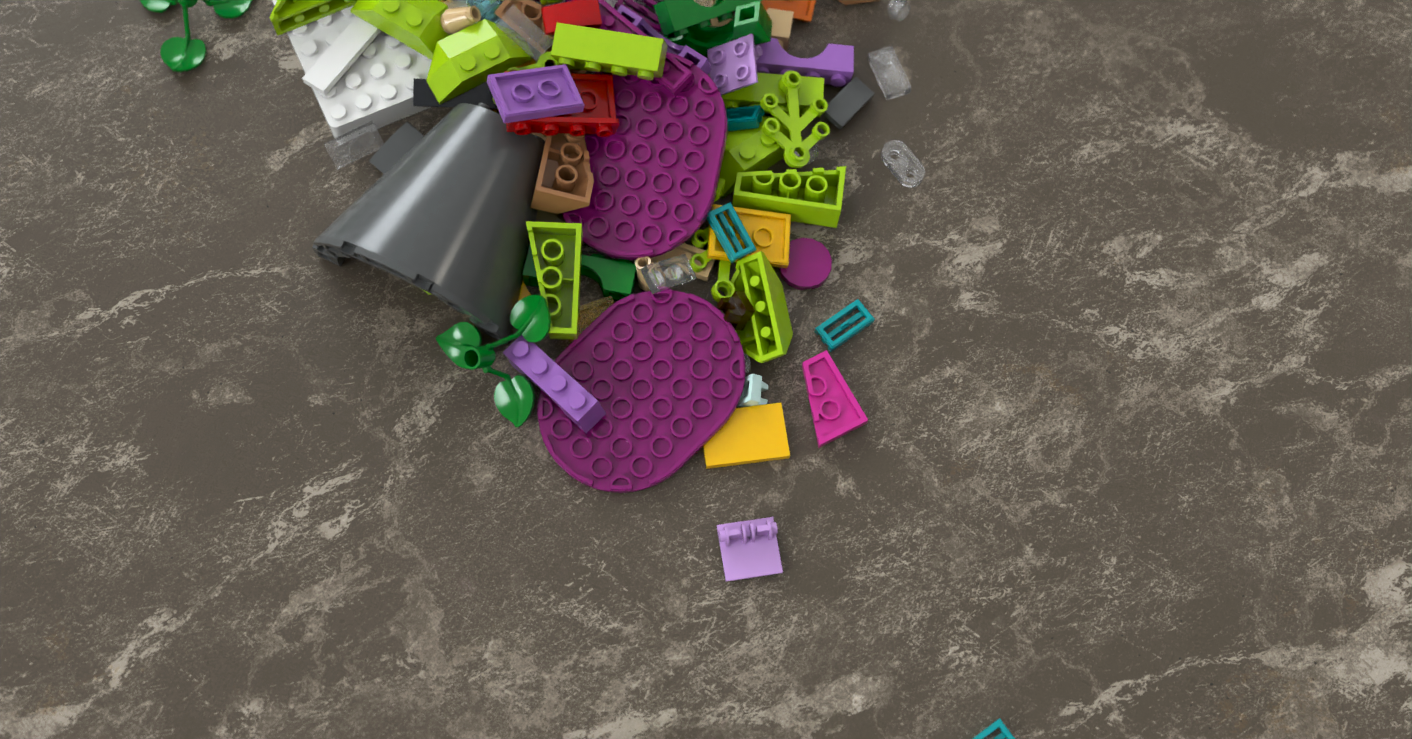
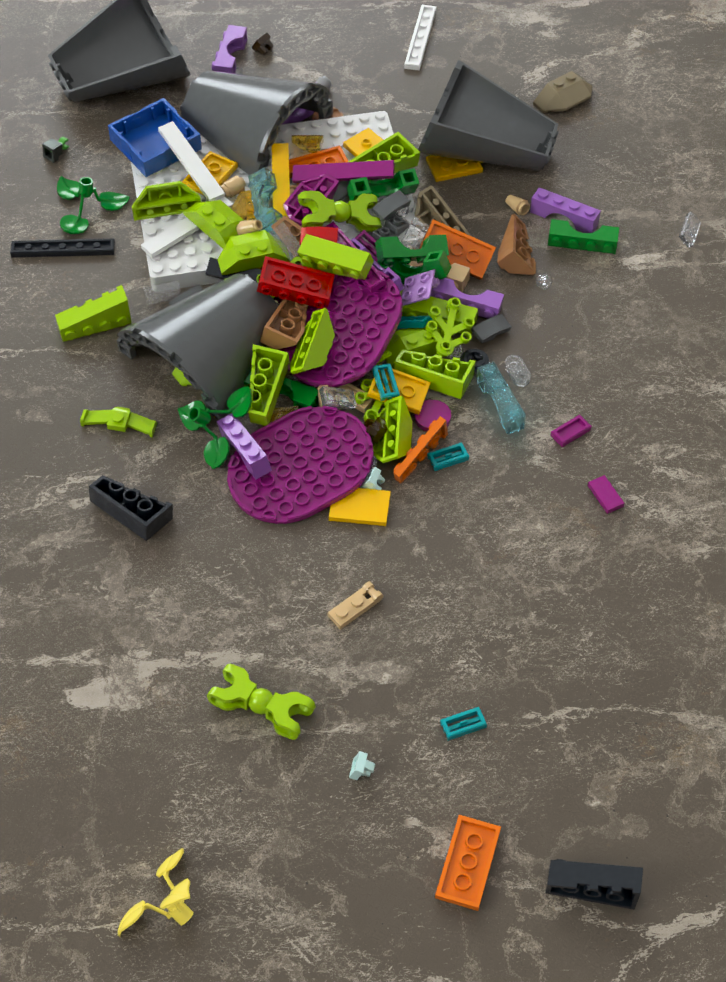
camera: 20 degrees right, 15 degrees down
medium lavender tile [487,64,585,124] -> none
lavender hinge [717,517,783,582] -> none
dark pink wing [802,350,868,448] -> none
clear plate [867,45,912,100] -> none
none -> black tile [10,238,115,258]
none -> lime wedge [55,285,132,342]
none -> lime plate [80,407,157,437]
none -> black wedge [89,475,173,541]
none -> lime wedge [290,308,335,374]
none -> tan plate [328,581,384,630]
none -> orange wing [394,416,448,484]
none -> black gear [460,349,489,374]
none -> clear light blue arch [476,362,526,434]
none -> magenta tile [550,415,592,447]
none -> magenta tile [588,475,625,514]

